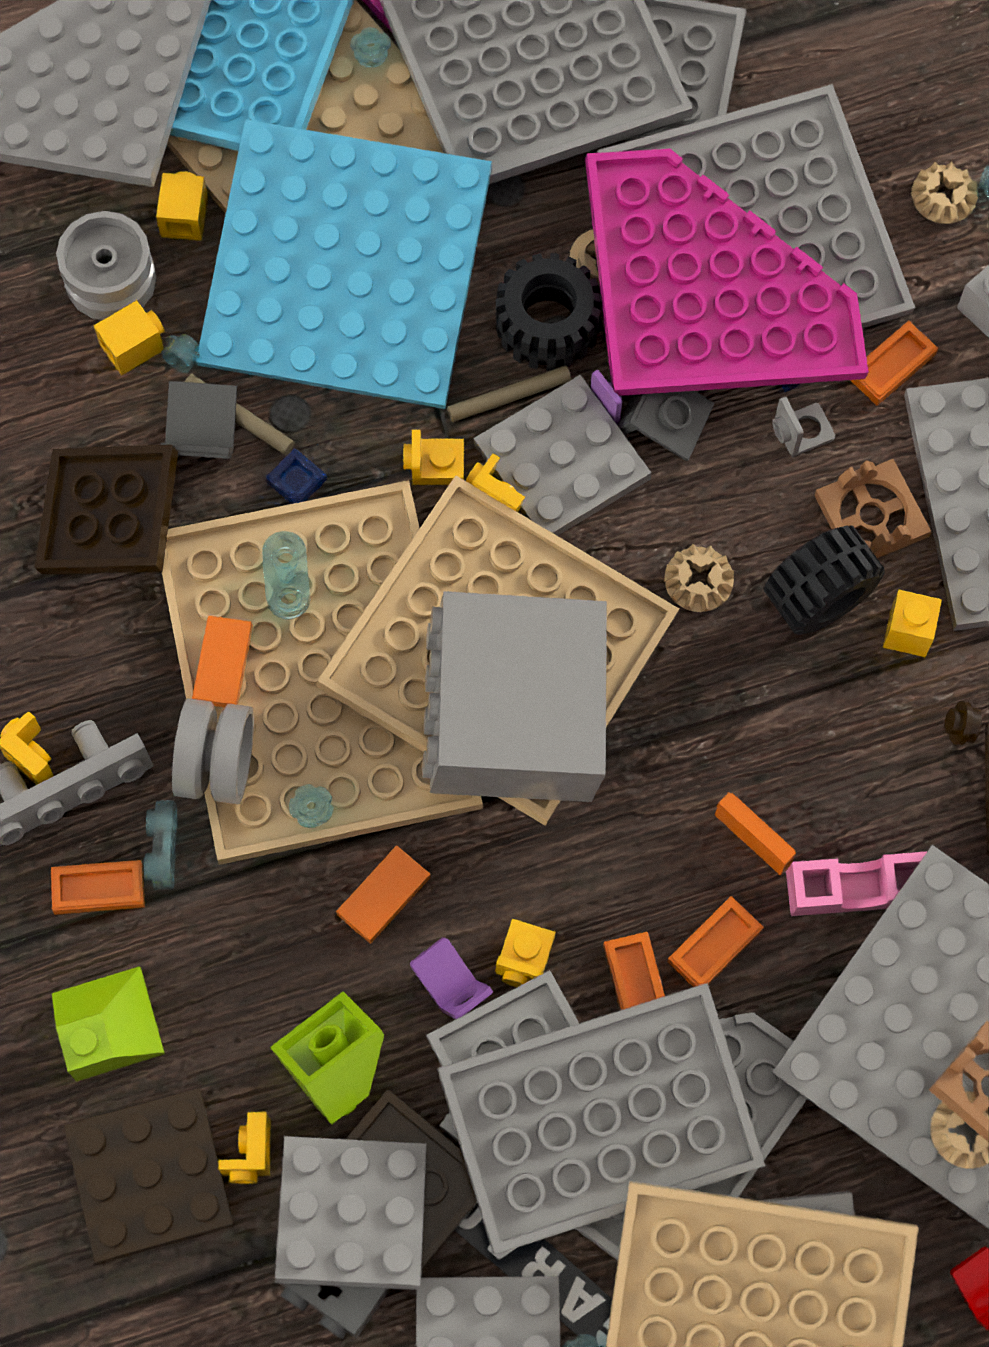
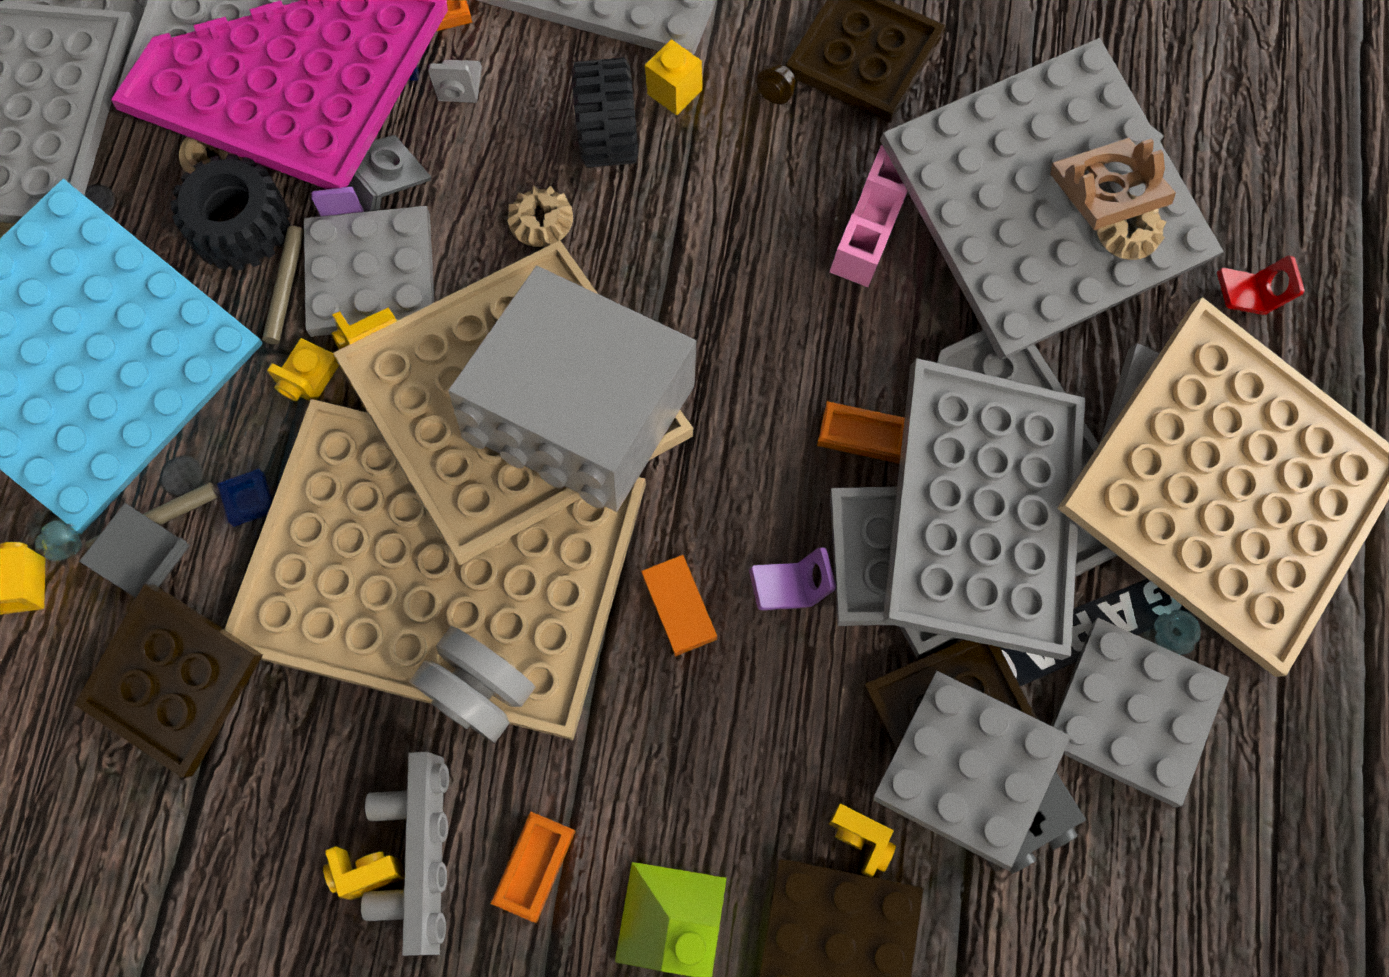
camera: 60 degrees left, 0 degrees up
clear light blue plate [144,800,178,890] -> none
orange tile [192,615,253,708] -> none
clear light blue plate [262,531,311,619] -> none
lime slope [270,991,384,1125] -> none
clear light blue plate [289,784,333,828] -> none
yellow bracket [496,919,556,988] -> none
orange tile [667,896,764,987] -> none
orange tile [715,792,796,876] -> none
medium nougat piece [814,459,931,558] -> none

